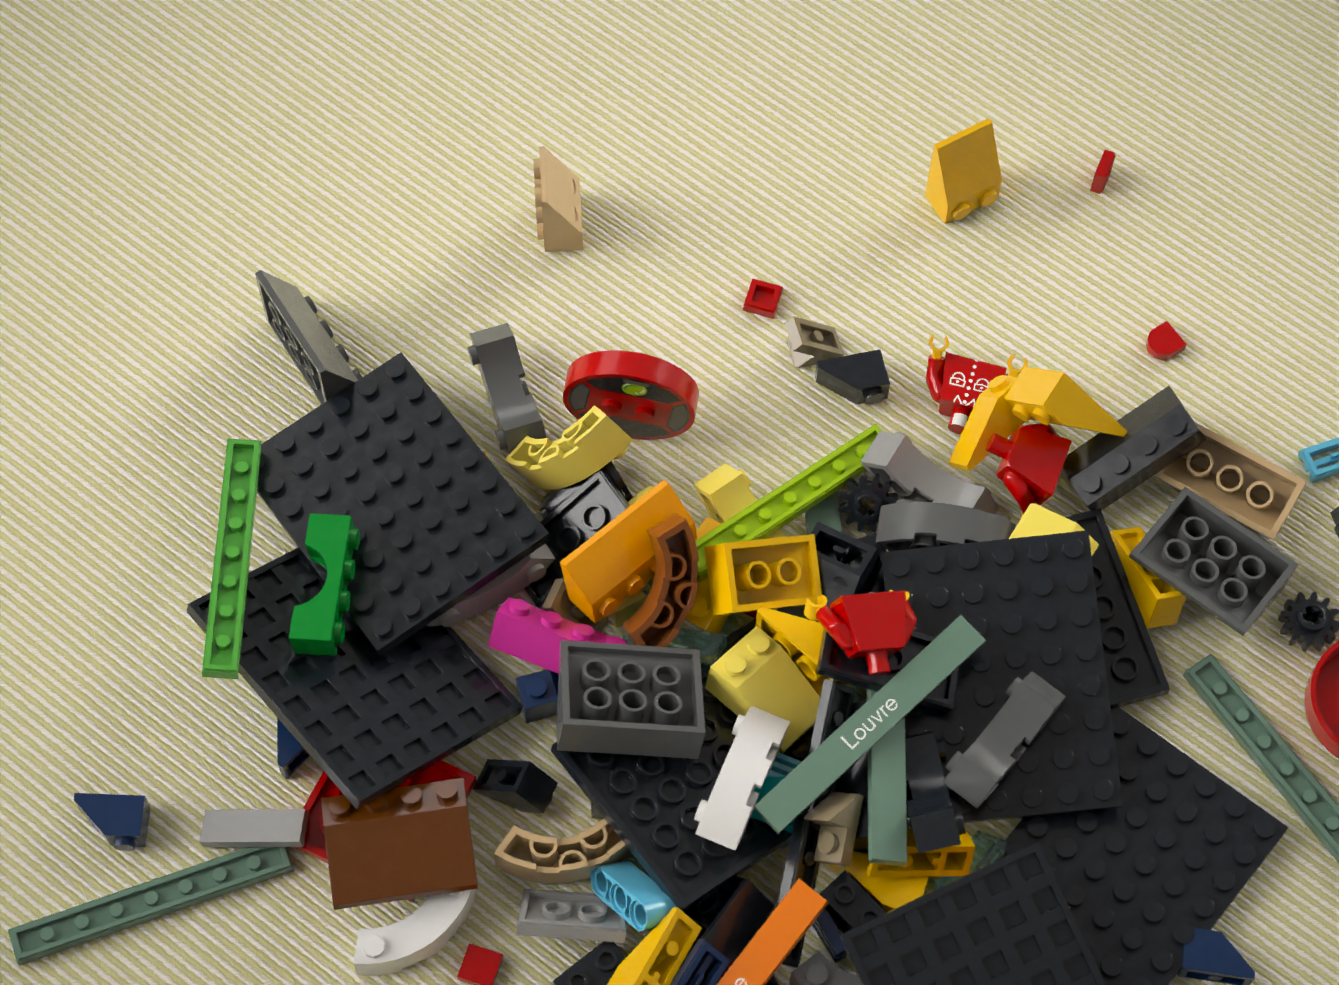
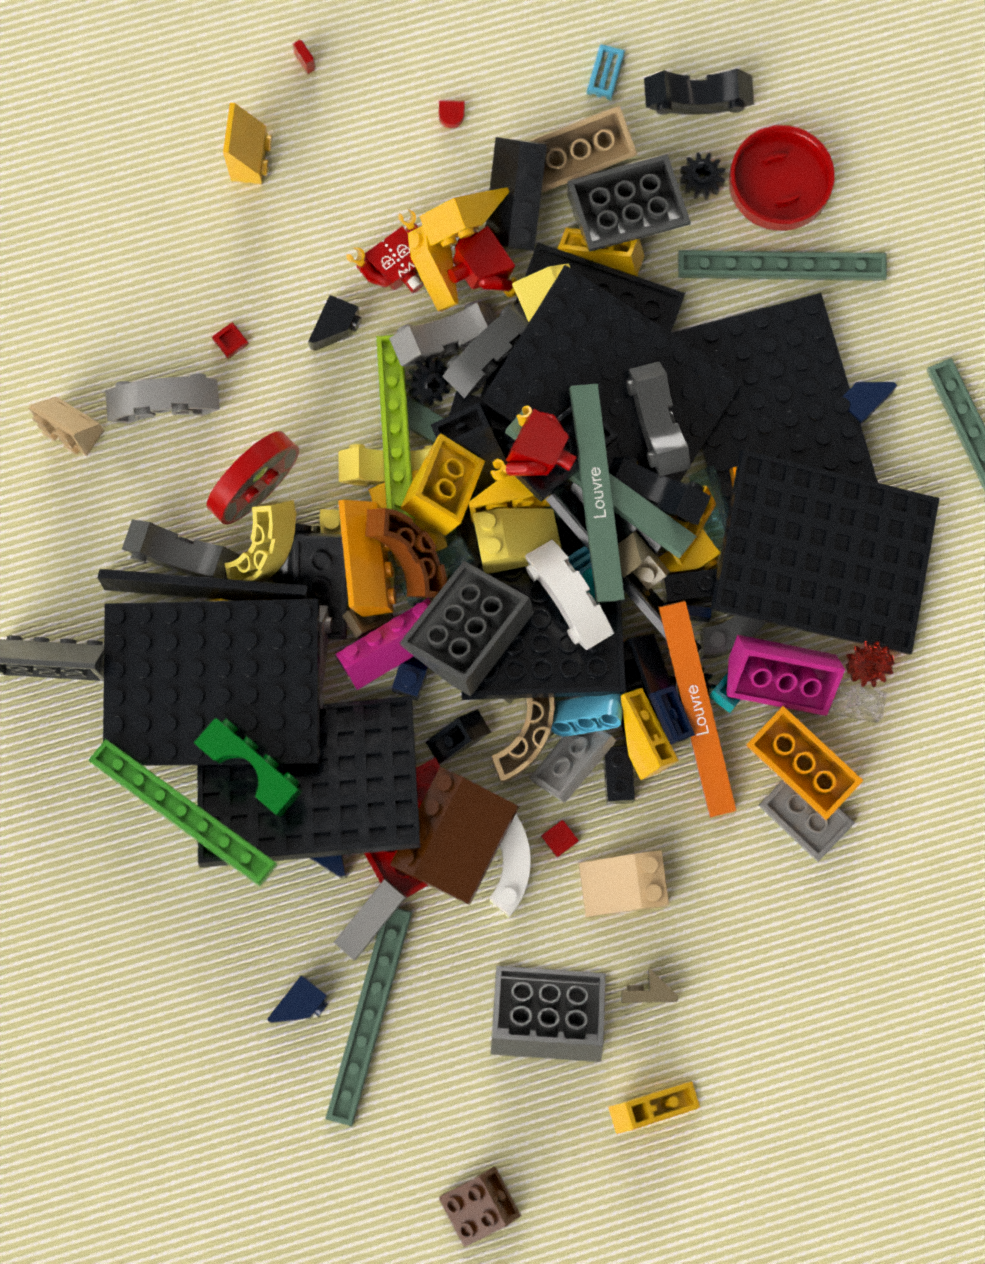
camera: 55 degrees left, 15 degrees up
dark tan slope [784,316,844,368] -> none
none -> black tile [97,569,312,601]
none -> light grey brick [105,373,220,424]

